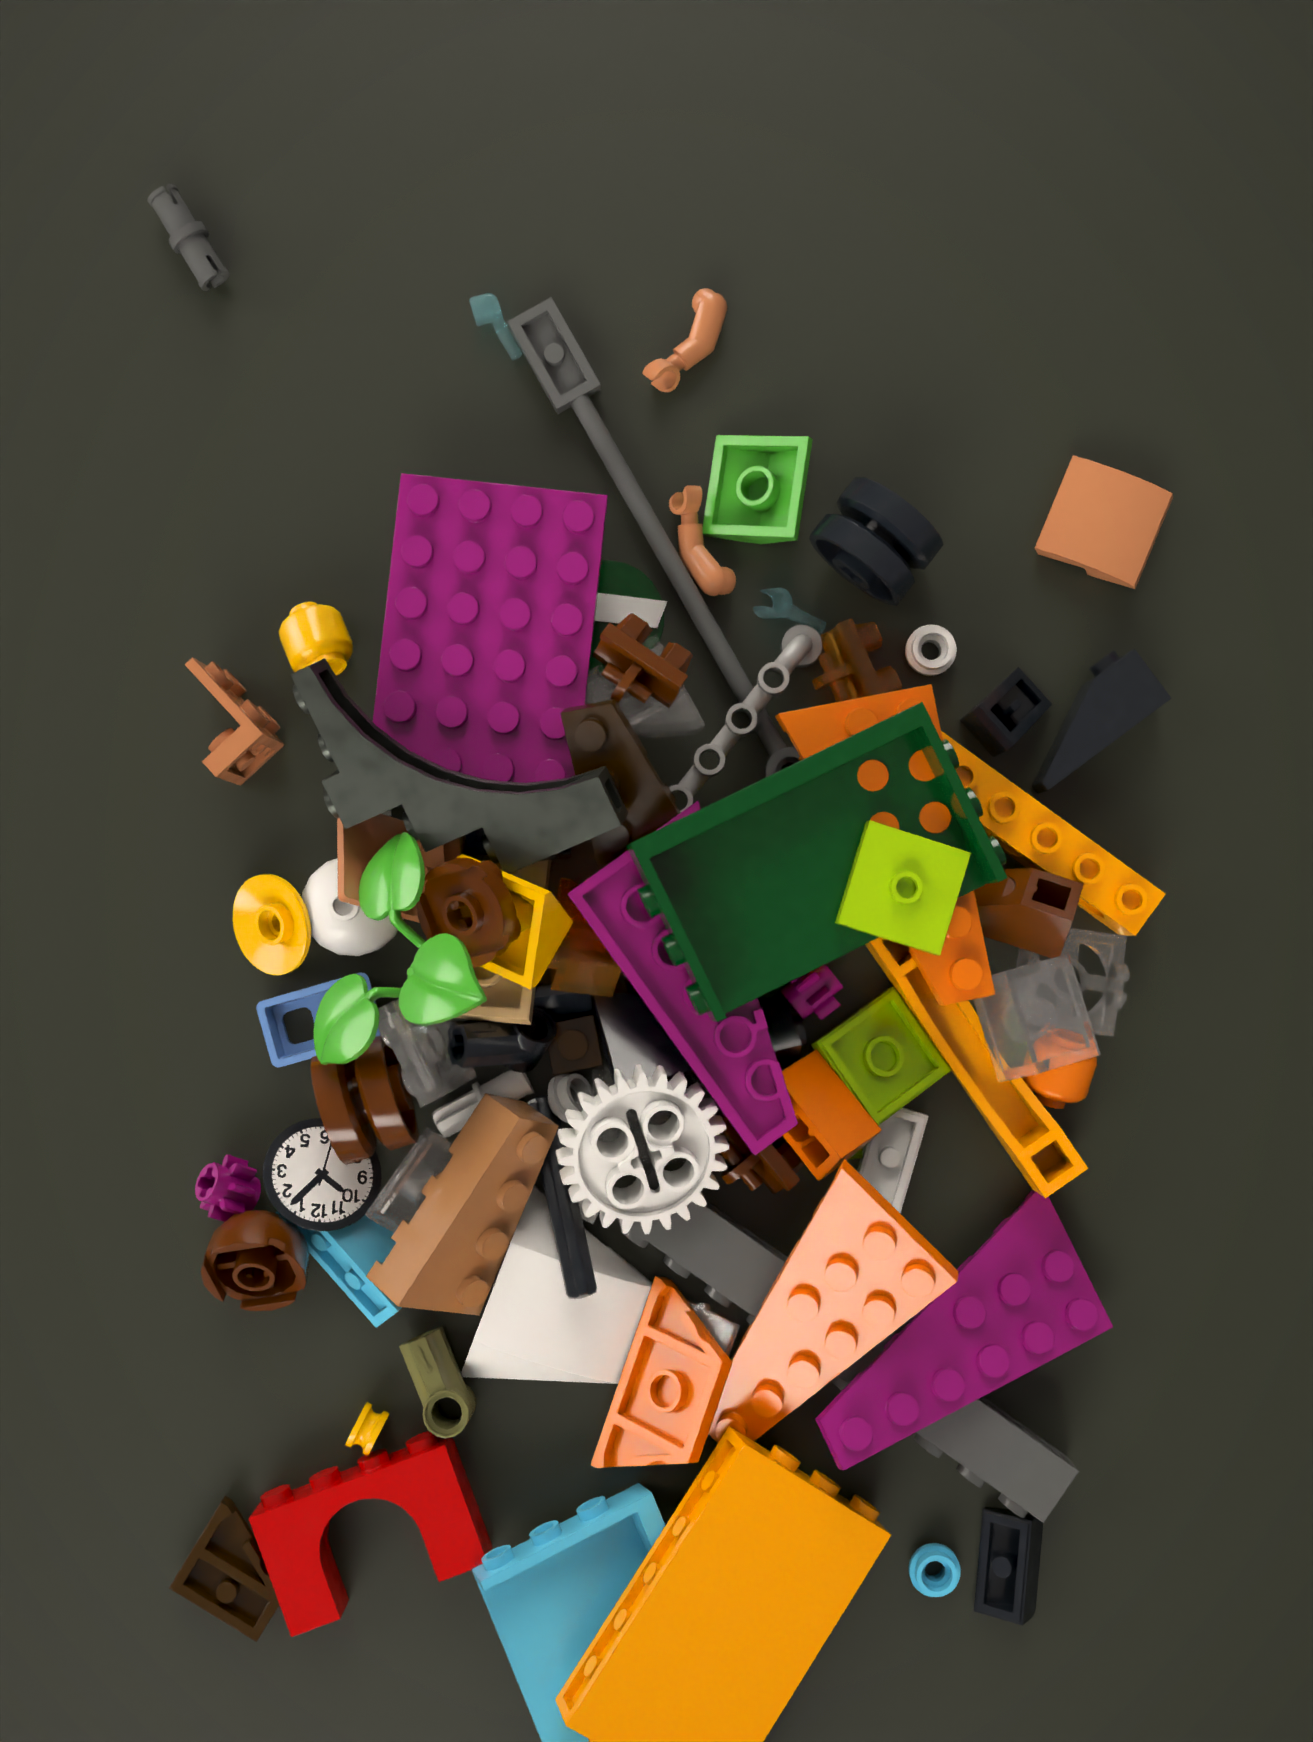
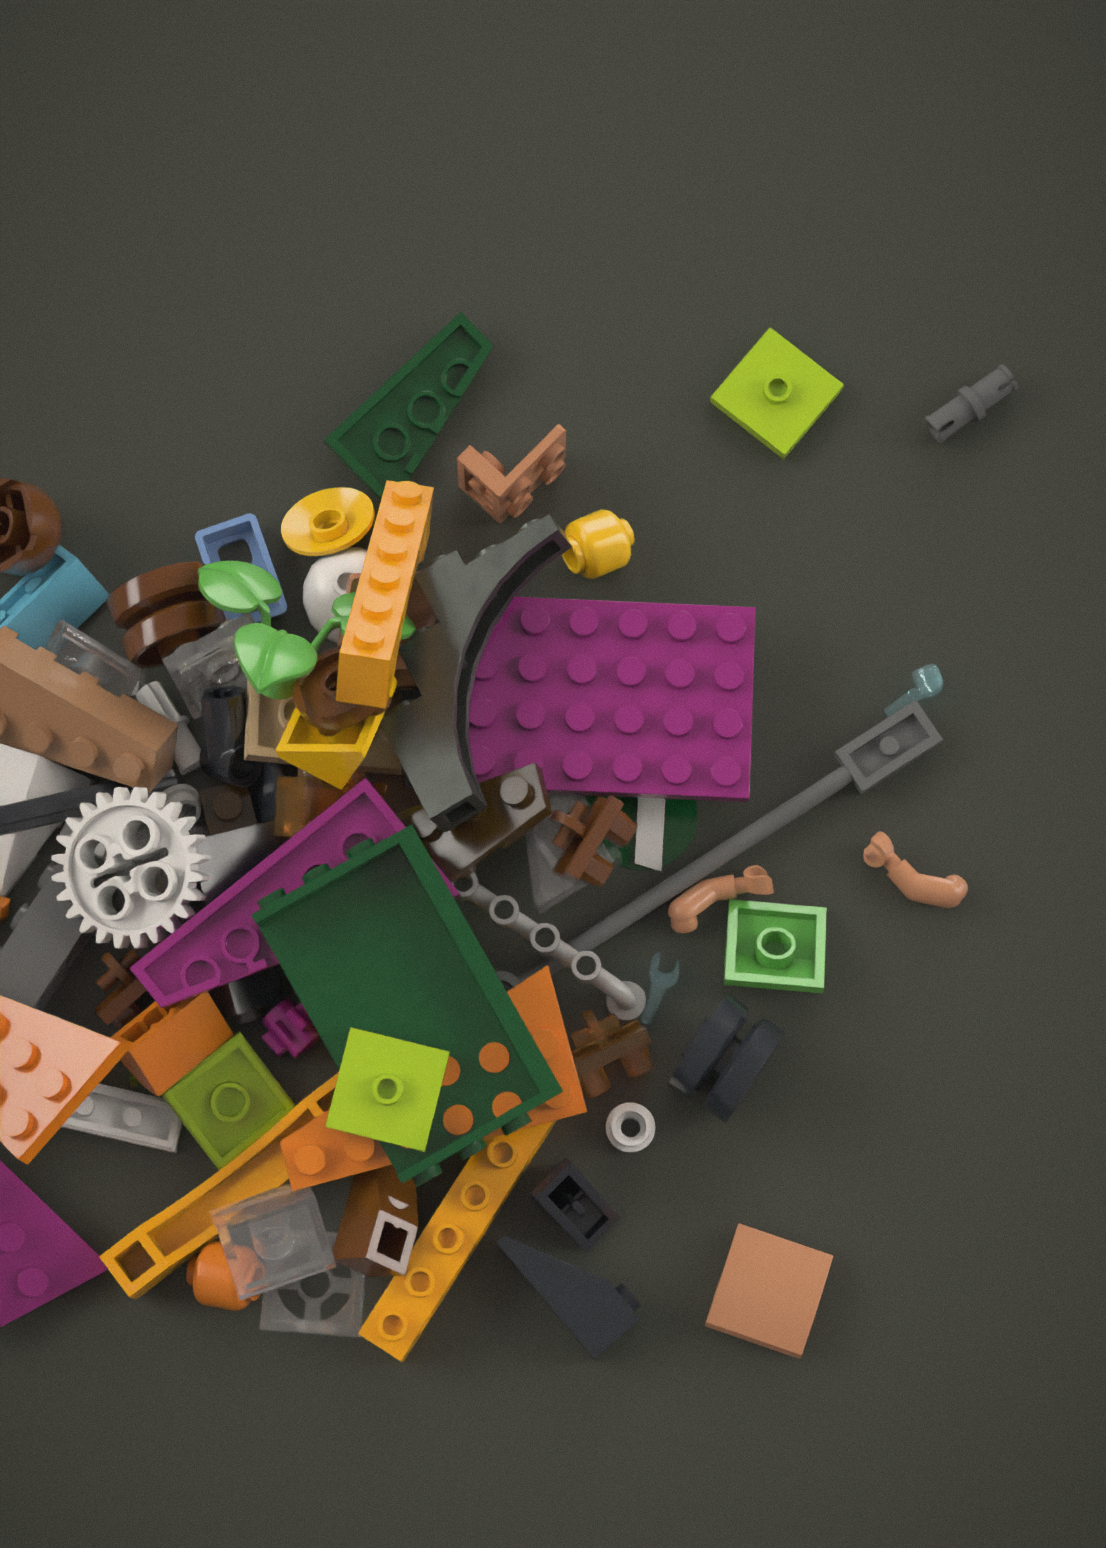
camera: 90 degrees right, 10 degrees down
magenta gear [195,1154,261,1222] -> none
sticker [263,1118,382,1231] -> none
none -> dark green wing [324,312,494,502]
none -> light orange arch [336,480,434,709]
none -> lime plate [710,328,844,460]

